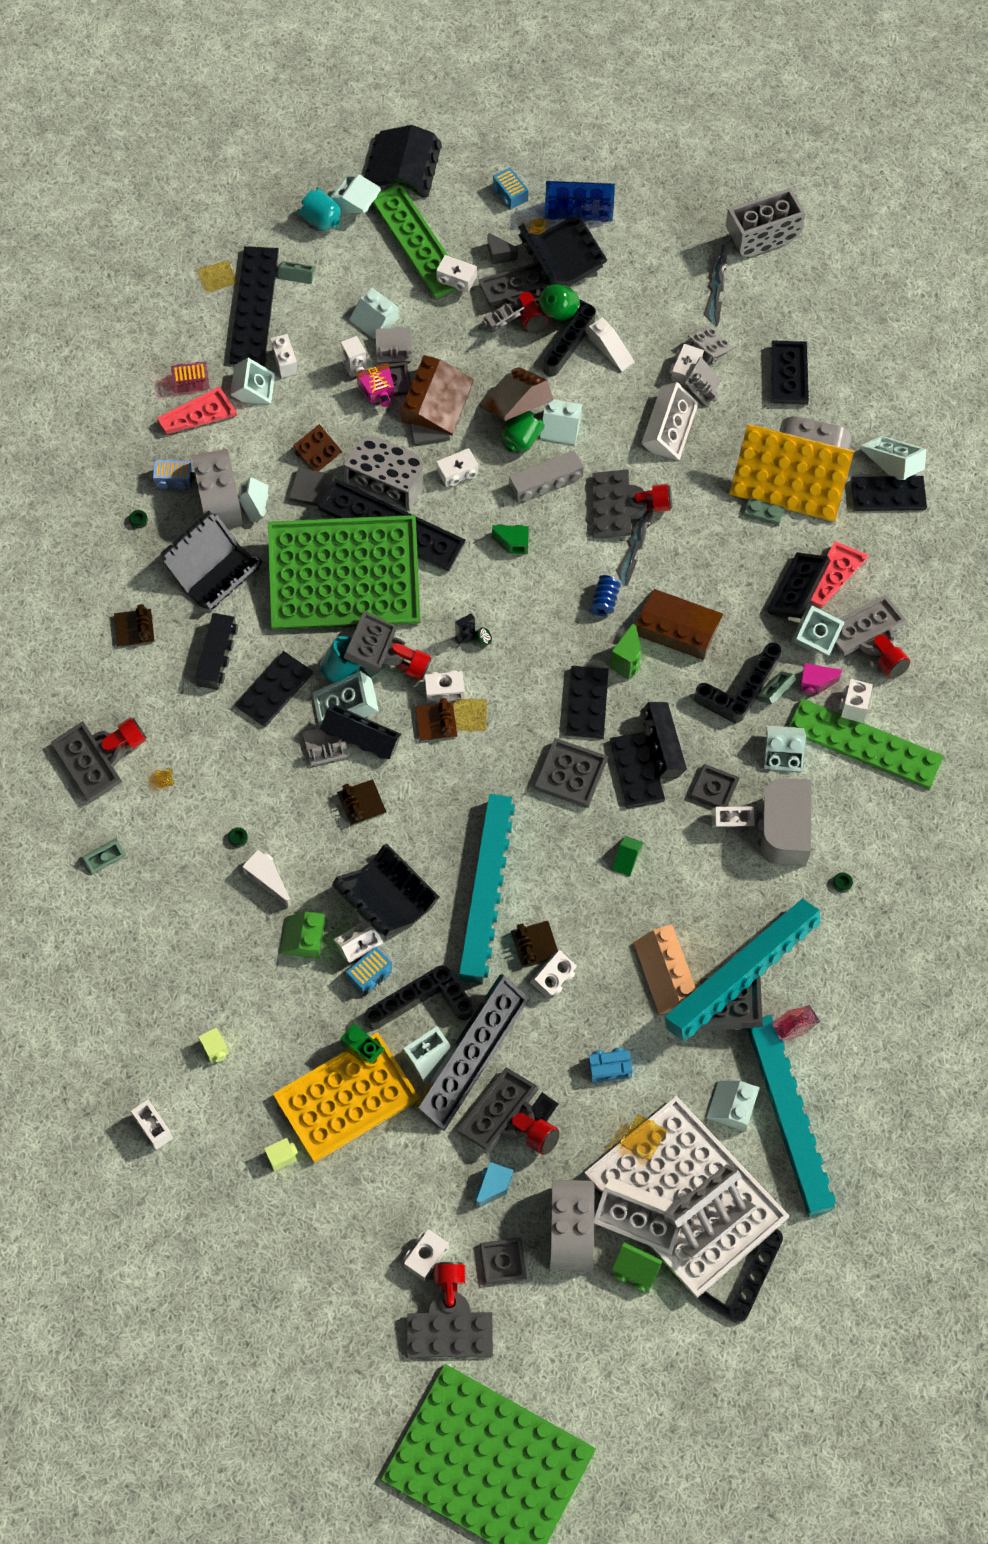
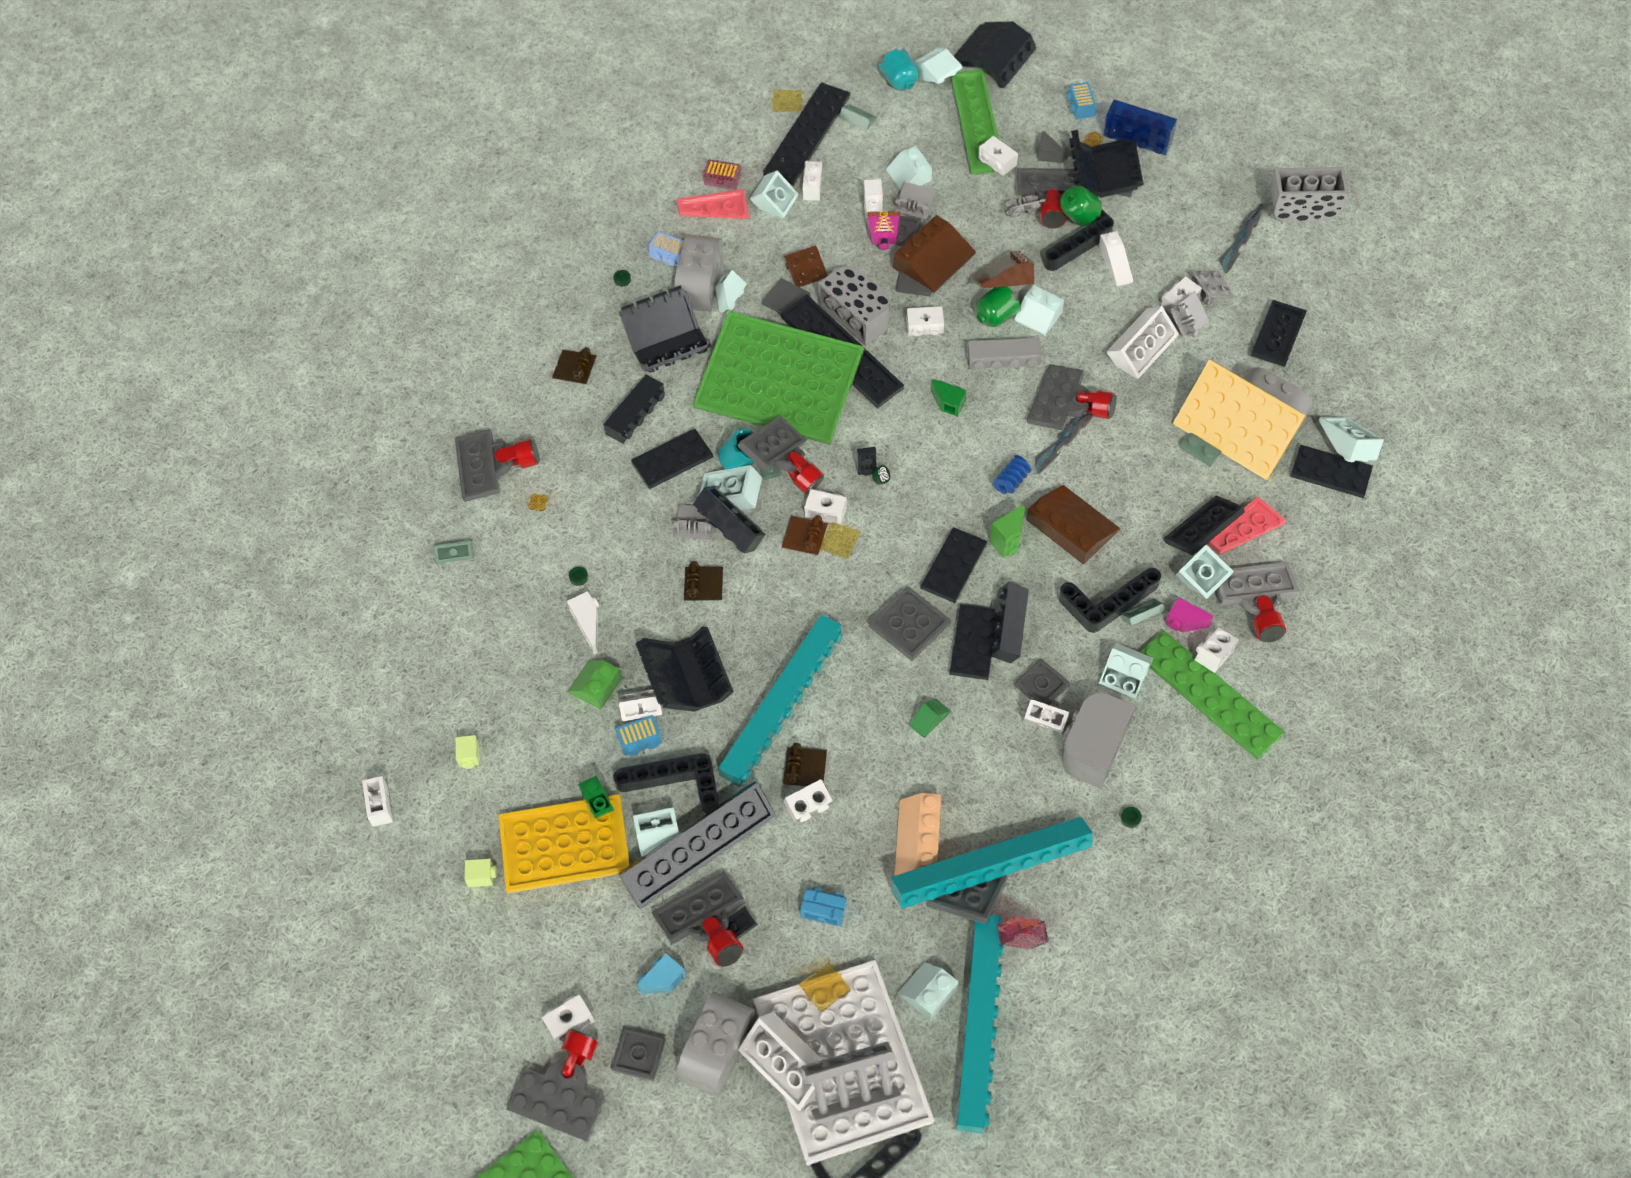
camera: 25 degrees right, 5 degrees down
bright green slope [611,1242,662,1293] -> none

